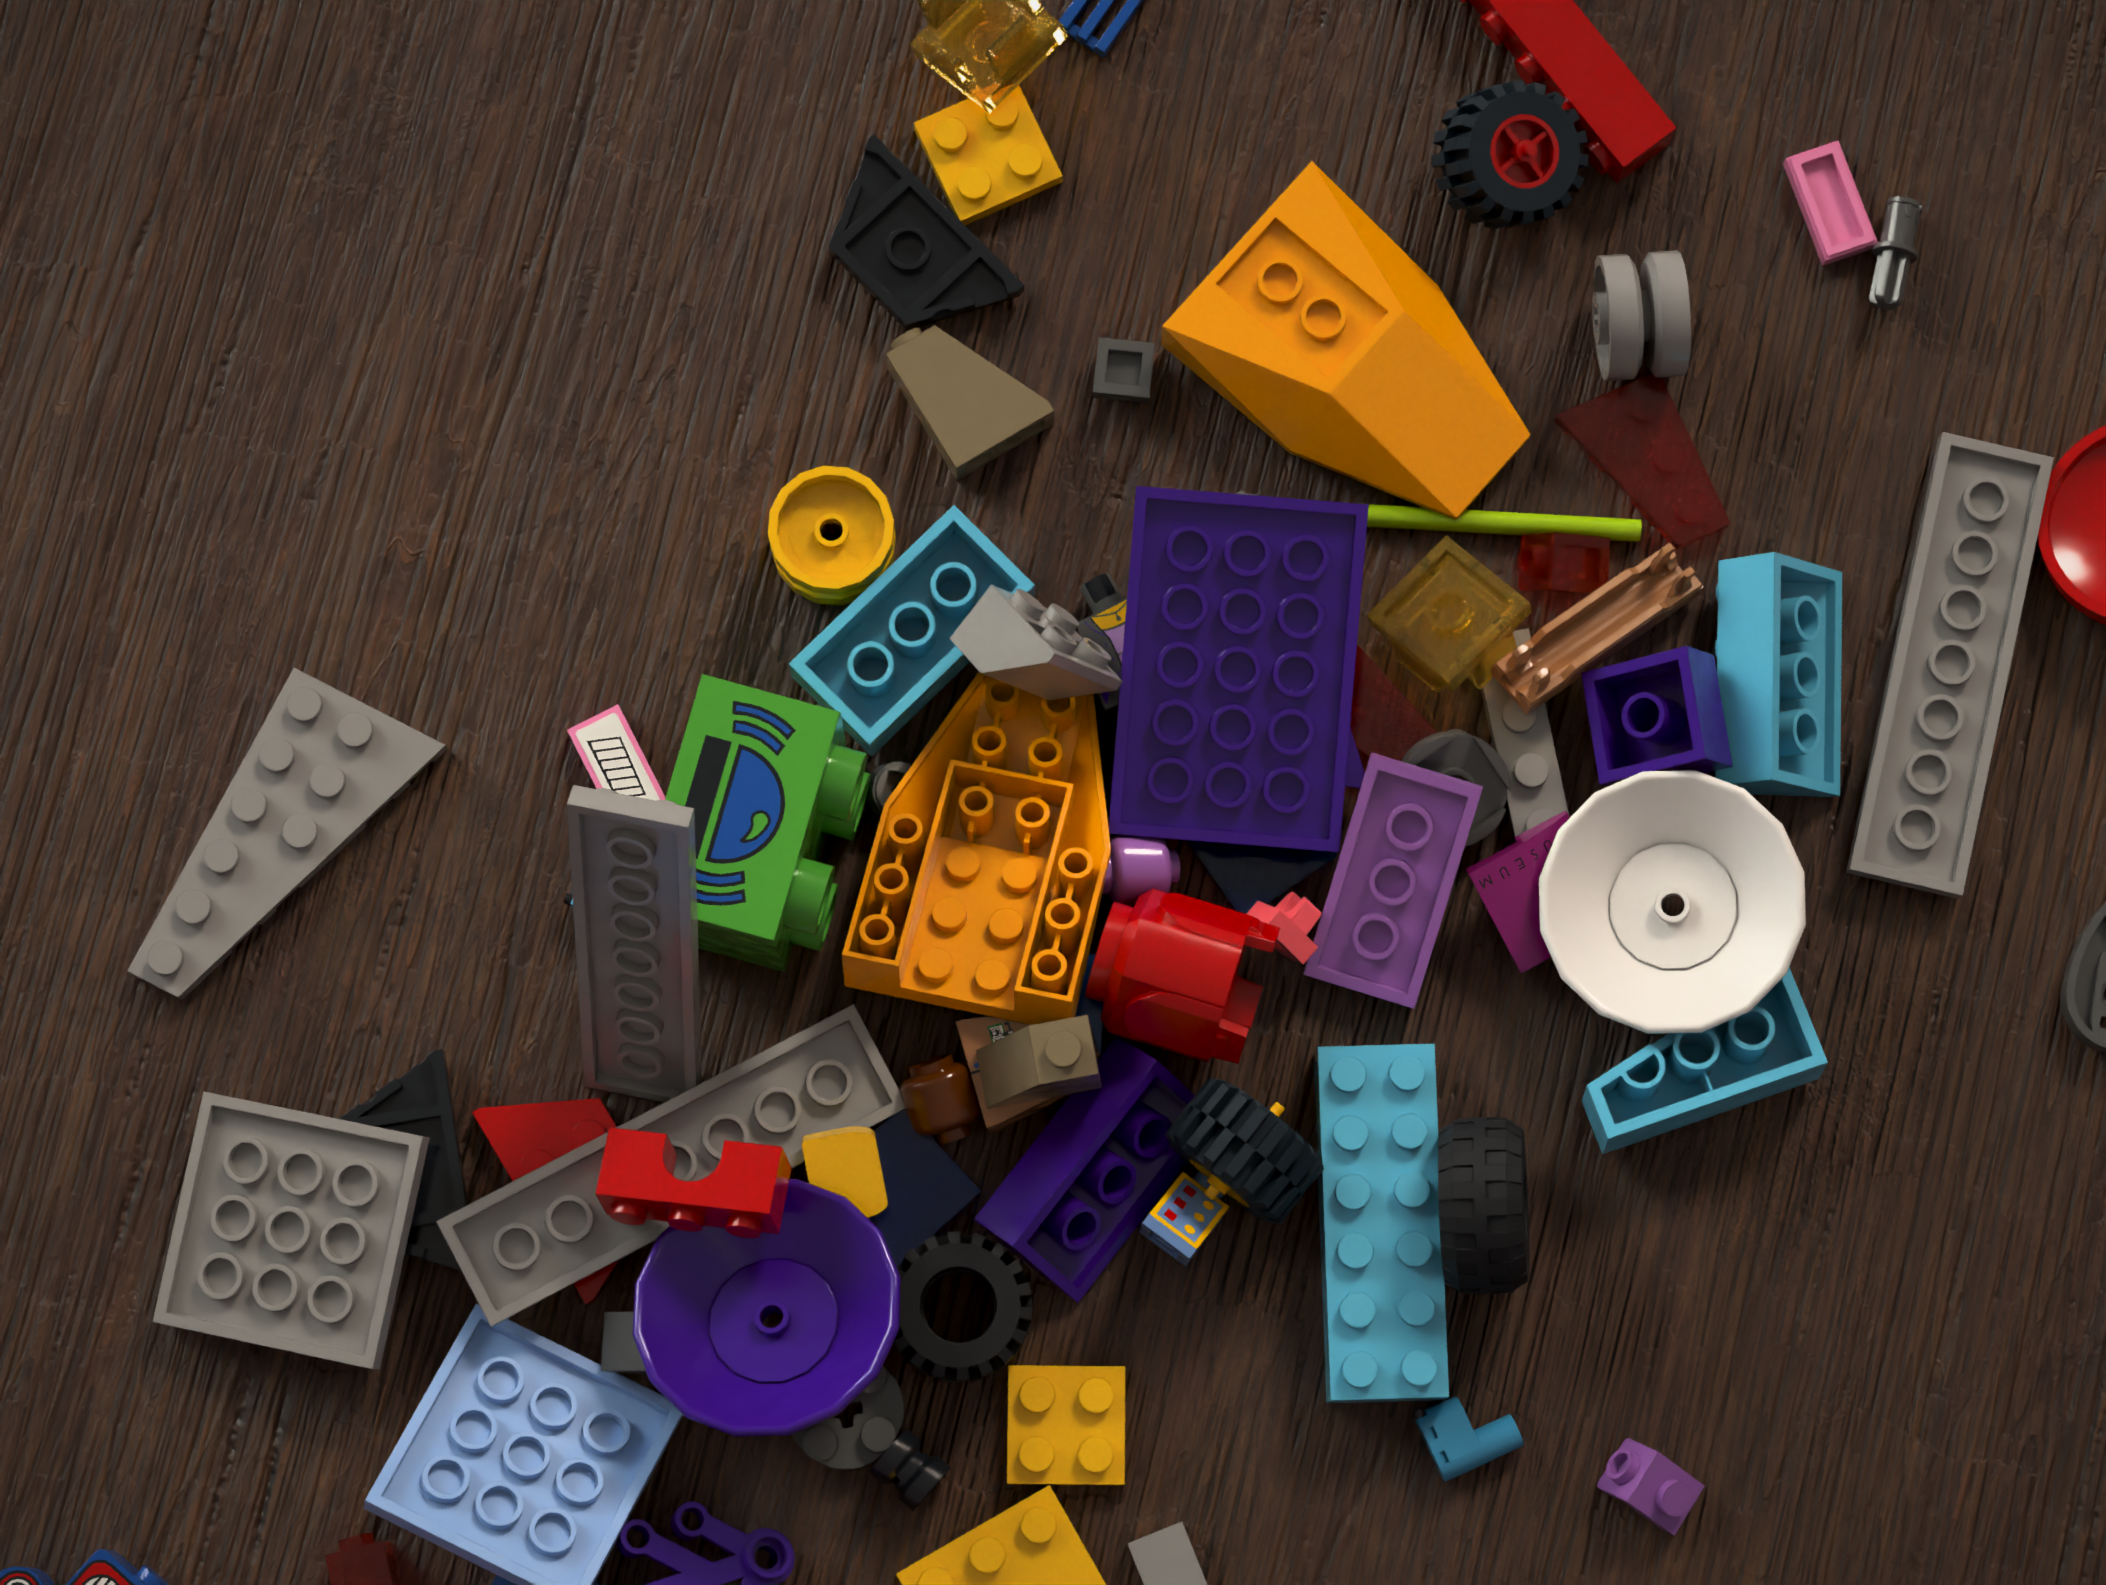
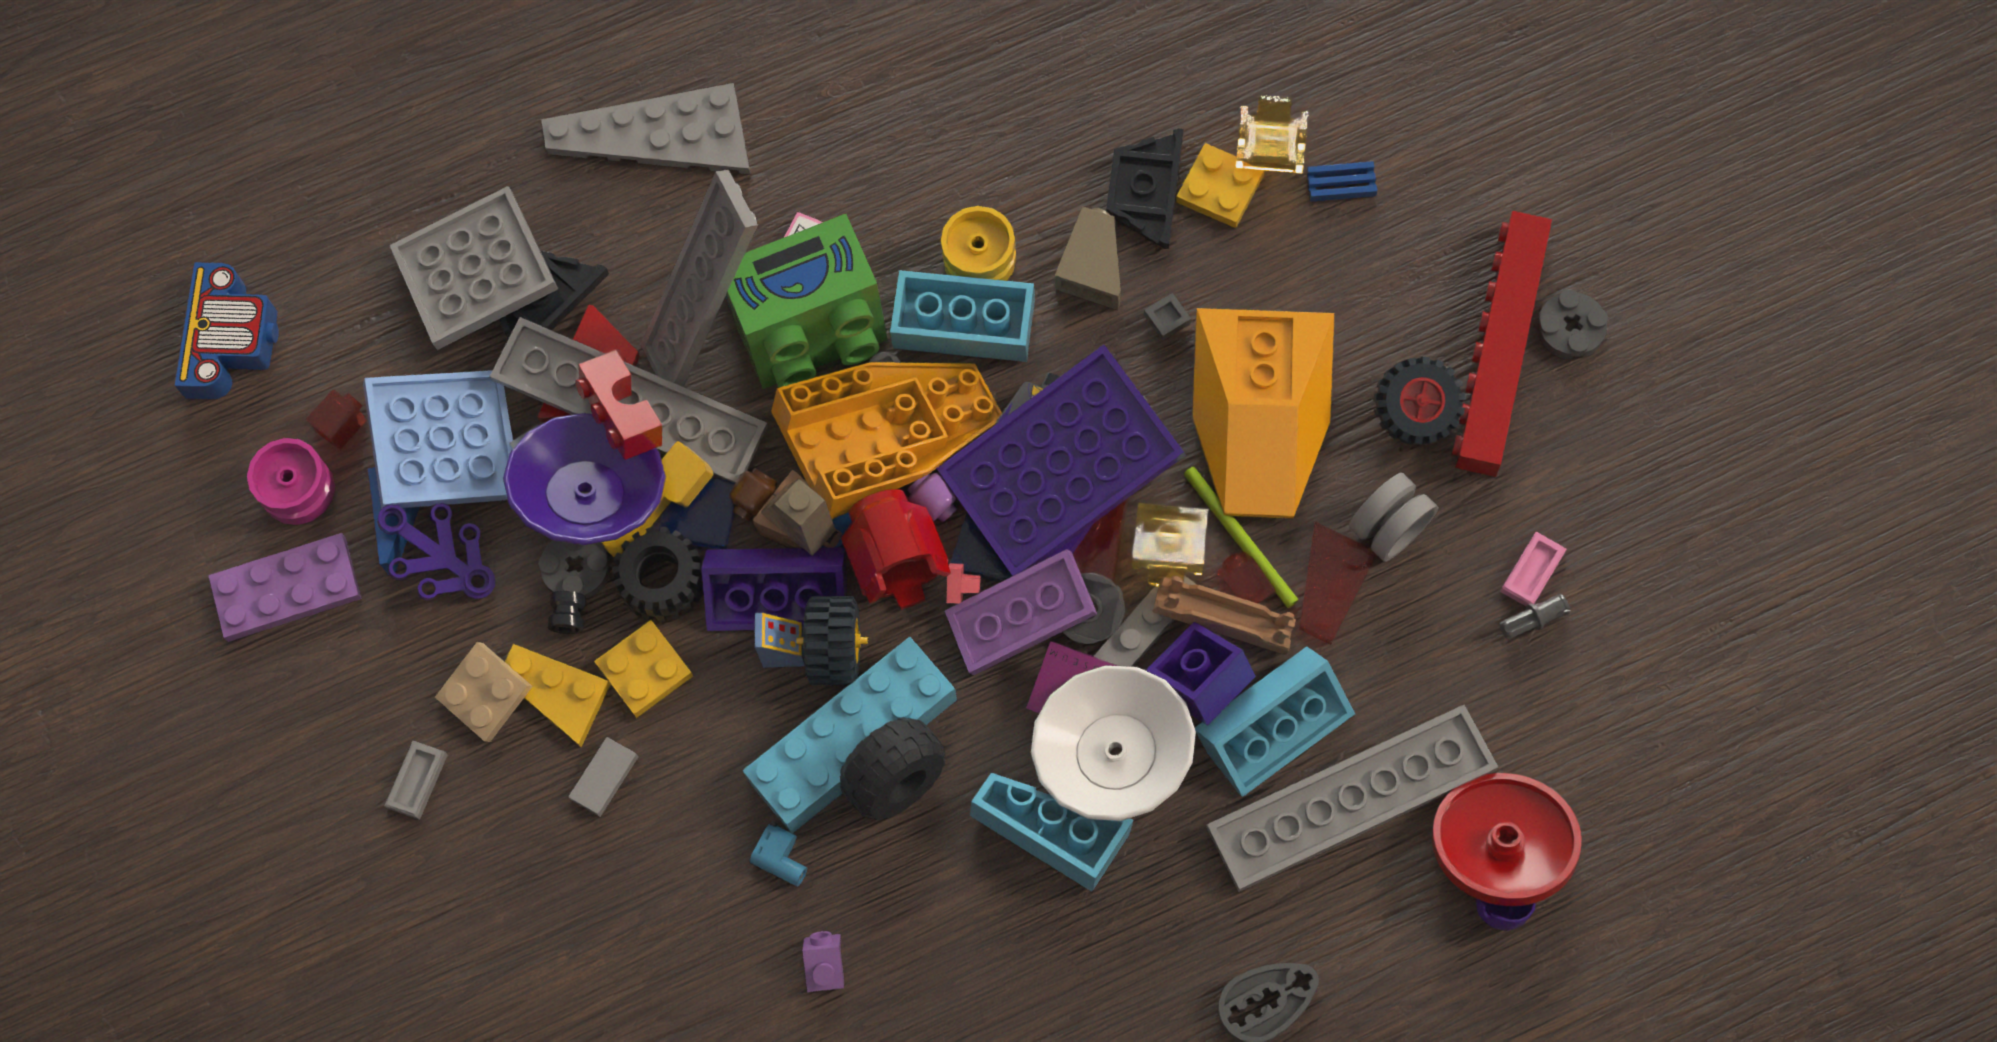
camera: 60 degrees right, 10 degrees down
light grey slope [949,585,1123,700] -> none

